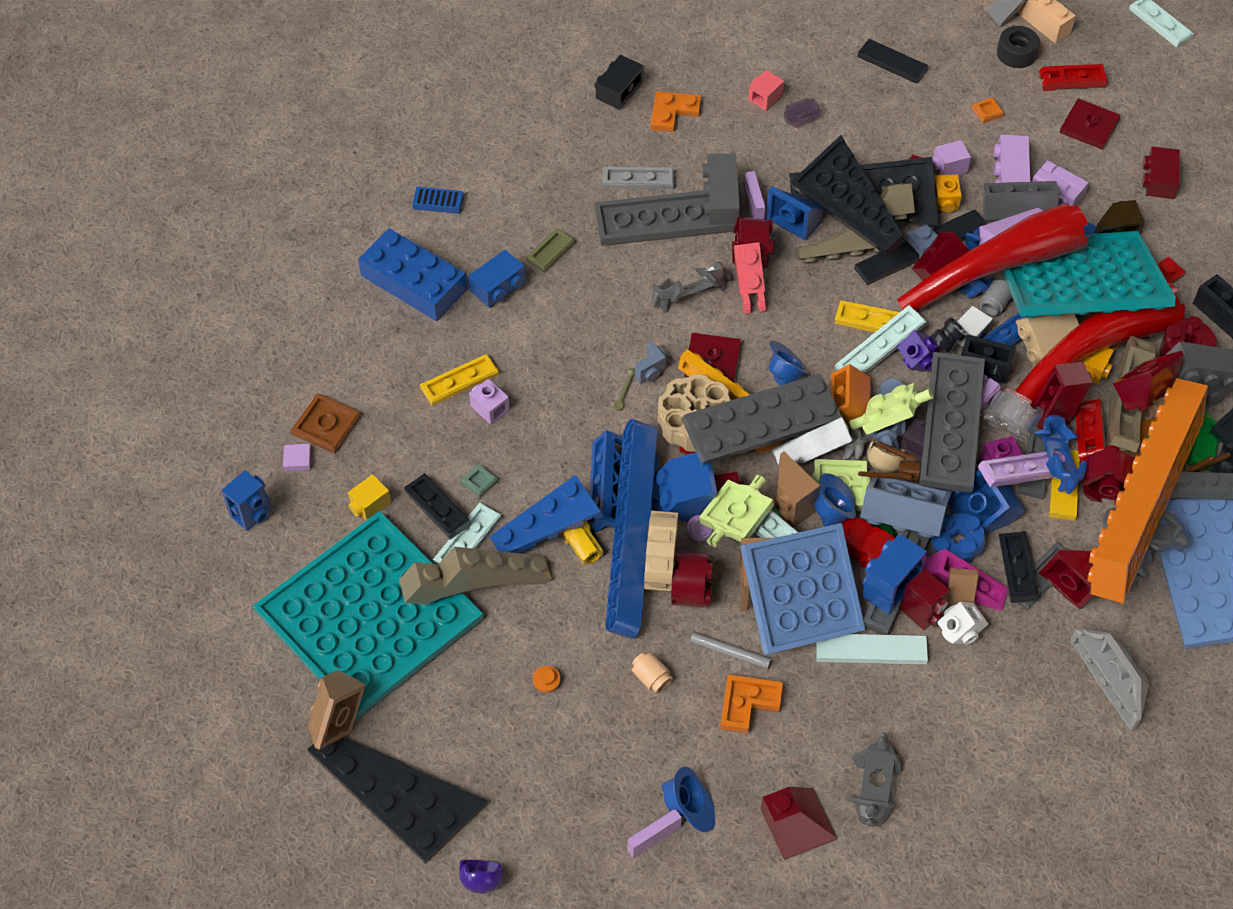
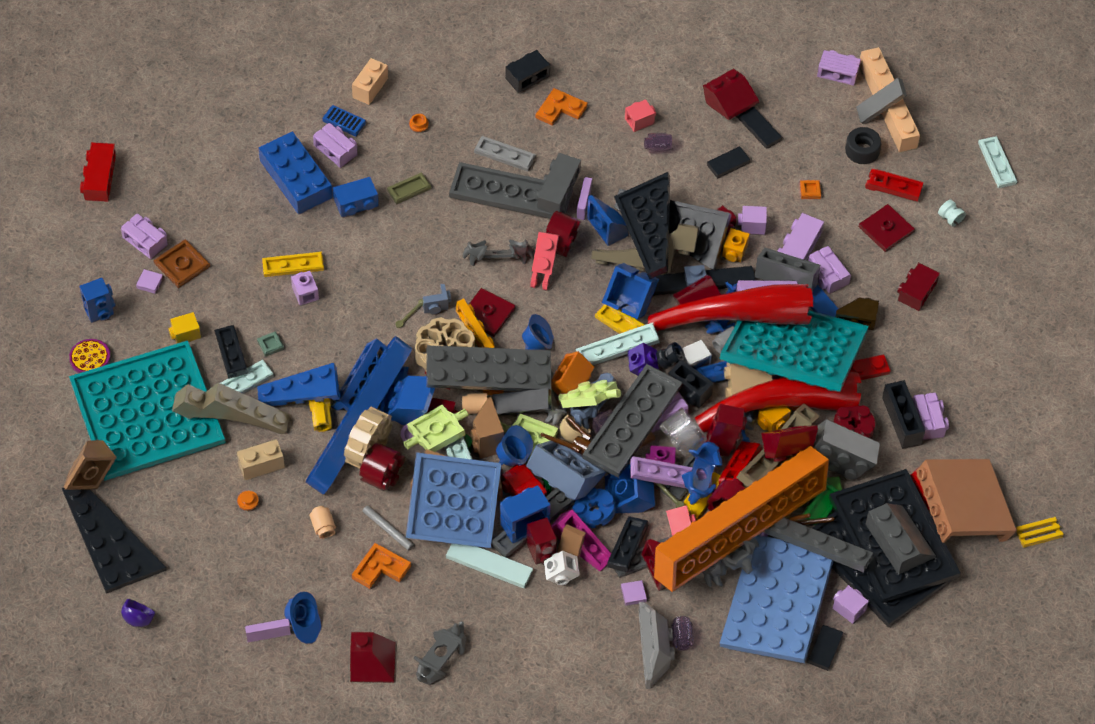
camera: 20 degrees right, 0 degrees up
none -> tile [69,339,111,373]
none -> red brick [80,142,117,202]
none -> lavender brick [121,214,168,259]
none -> tan brick [237,439,285,480]
none -> lavender brick [313,123,357,168]
none -> light nougat brick [352,58,388,105]
none -> orange plate [409,114,429,132]
none -> light nougat brick [462,393,491,414]
none -> blue piece [602,263,659,319]
none -> lavender tile [621,580,647,606]
none -> olive hinge [653,482,684,508]
none -> coral brick [666,505,697,536]
none -> clear purple brick [671,616,695,650]
none -> dark red slope [703,68,759,120]
none -> black tile [707,146,750,179]
none -> light aqua wheel [938,200,966,227]

